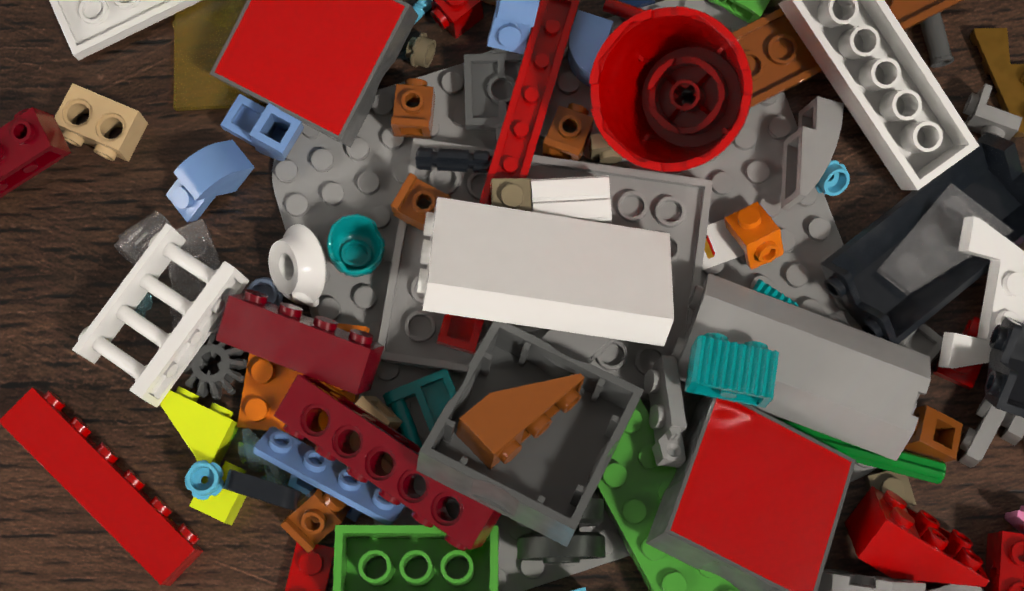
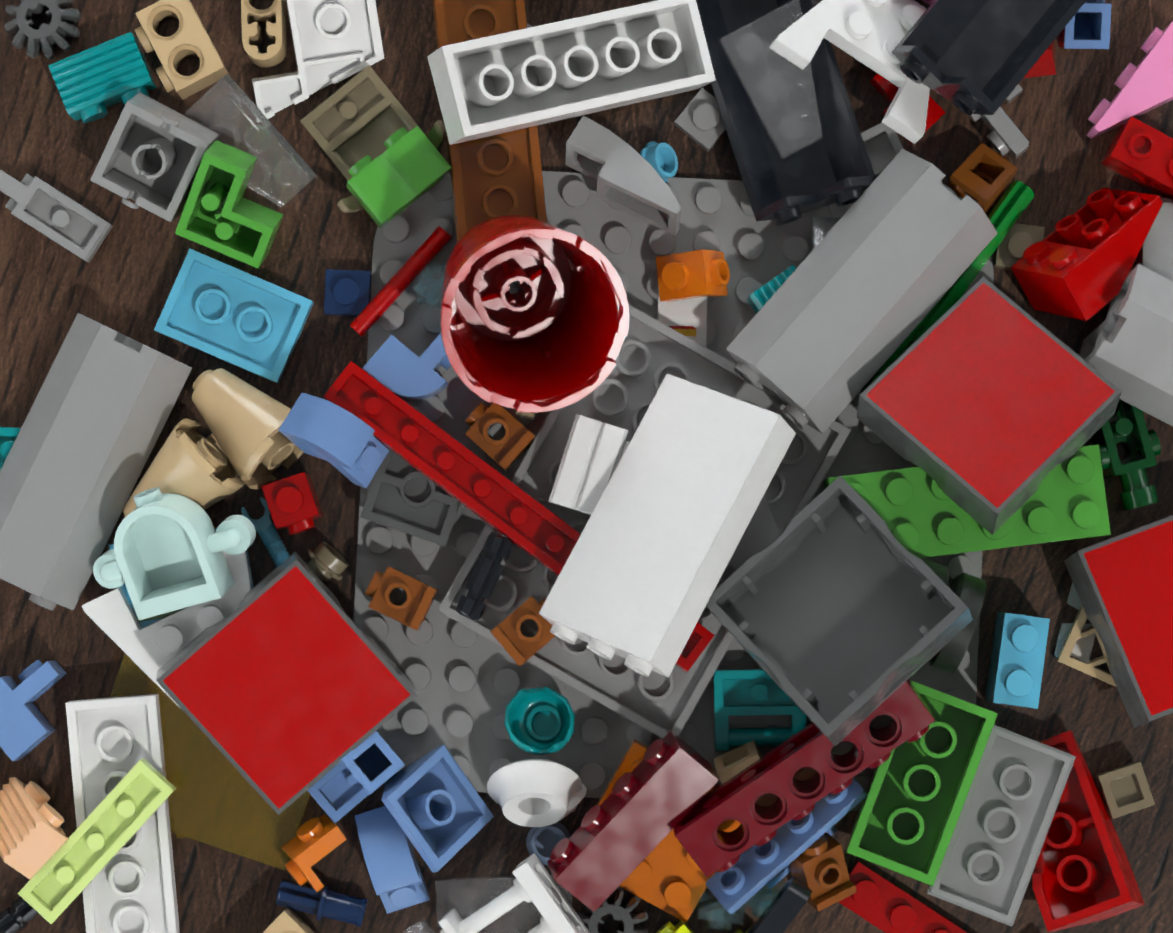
camera: 75 degrees left, 10 degrees up
dark orange slope [456,373,585,470] -> none
dark tan plate [490,178,532,212] -> none
light grey hinge [644,355,687,468] -> none
teal brick [684,333,779,408] -> none
none -> dark blue axle [276,879,368,927]
none -> orange bracket [282,814,347,892]
none -> medium blue slope [381,745,494,873]
none -> light grey plate [674,87,726,152]

